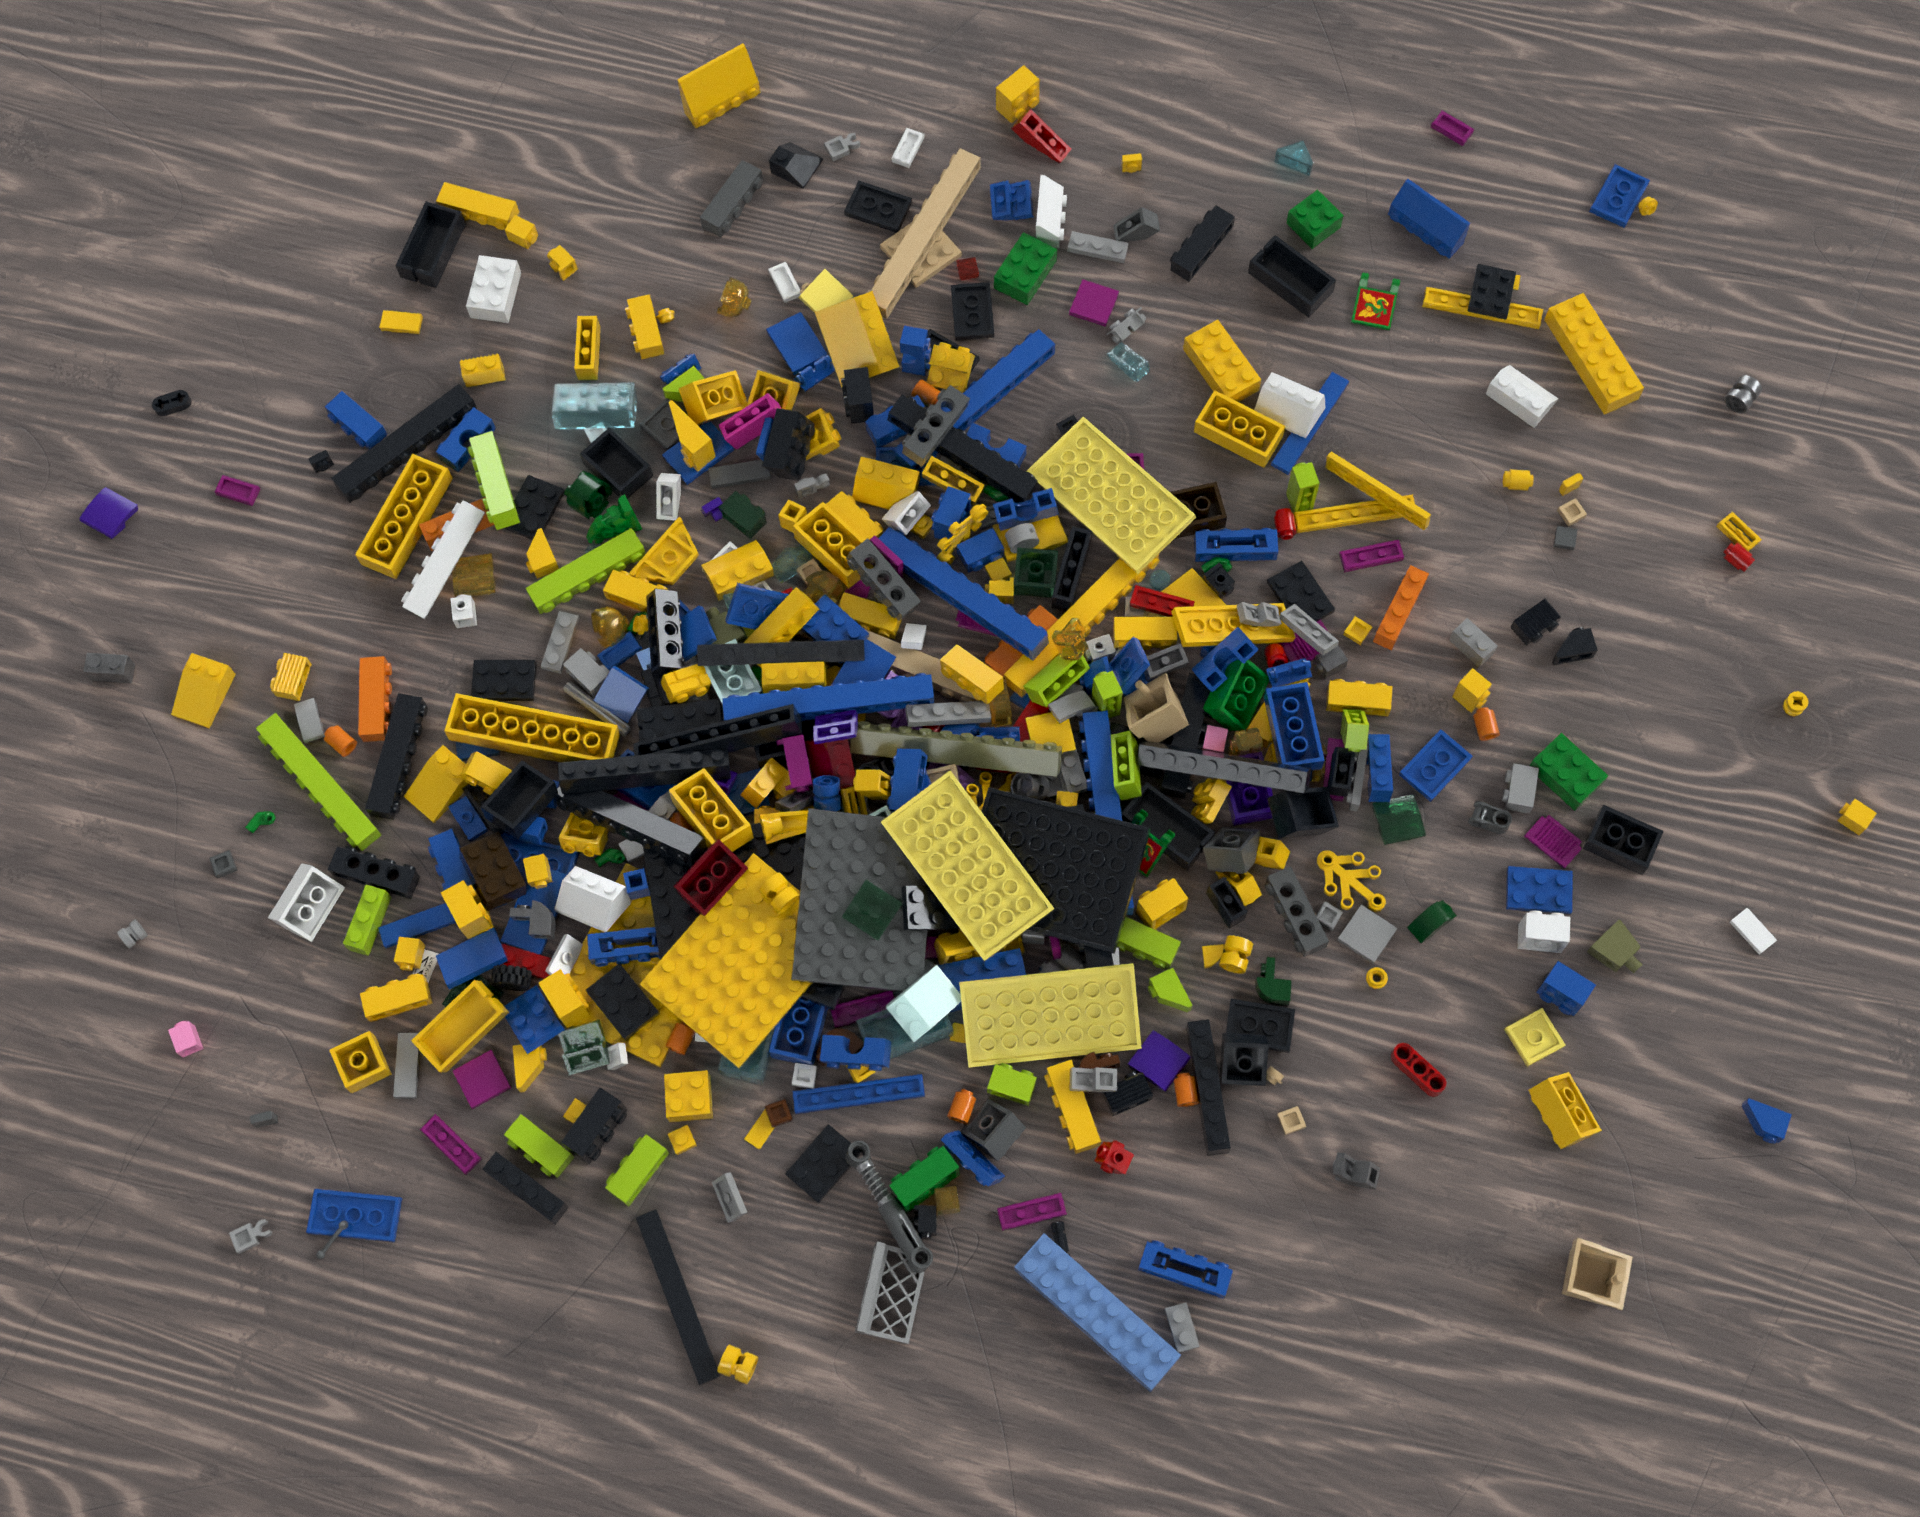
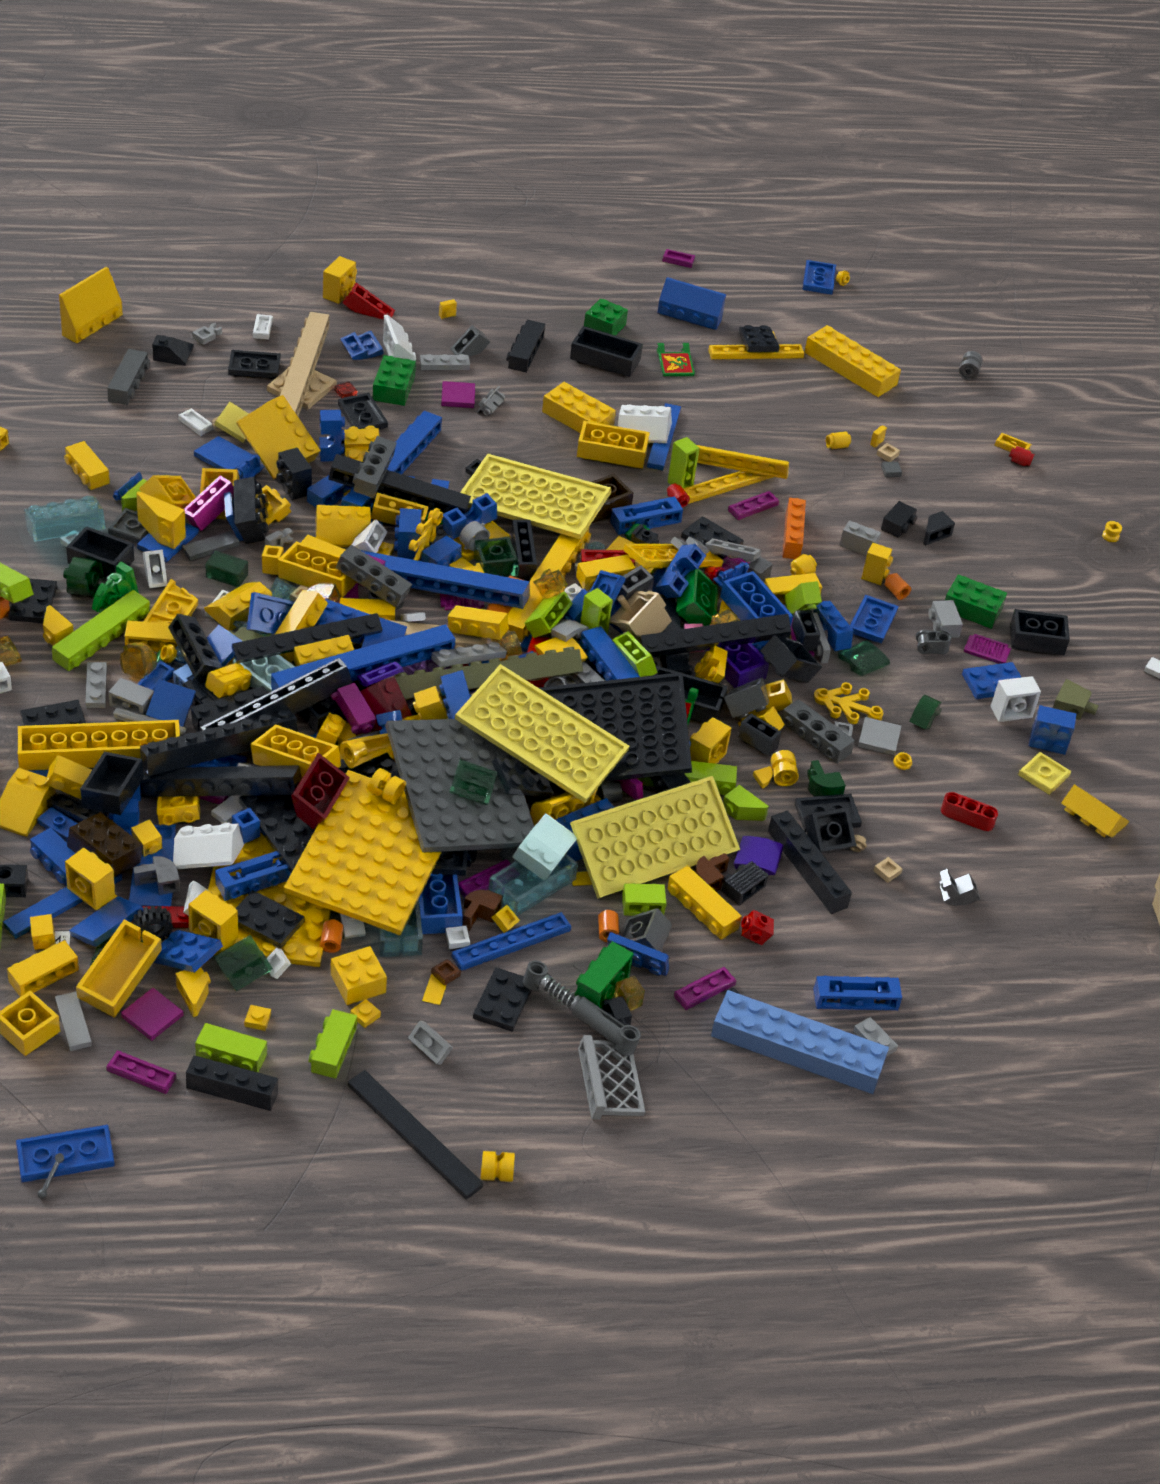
camera: 30 degrees left, 25 degrees down
black brick [561,1087,627,1165] -> none
yellow brick [574,316,601,380] -> none
green arm [594,848,626,867] -> none
yellow plate [656,308,675,324] -> none
dark purple tile [701,497,723,522] -> none
clear yellow cylinder [717,277,752,318] -> none
blue arch [820,1035,892,1071] -> none
light grey slope [1070,1067,1117,1092] -> none
clear light blue slope [1107,342,1150,382] -> none
orange brick [1173,1073,1199,1107] -> none
clear light blue slope [1275,141,1313,176] -> none
yellow plate [1343,616,1372,646] -> none
white slope [1486,365,1558,428] -> none
none -> yellow head [790,554,817,575]

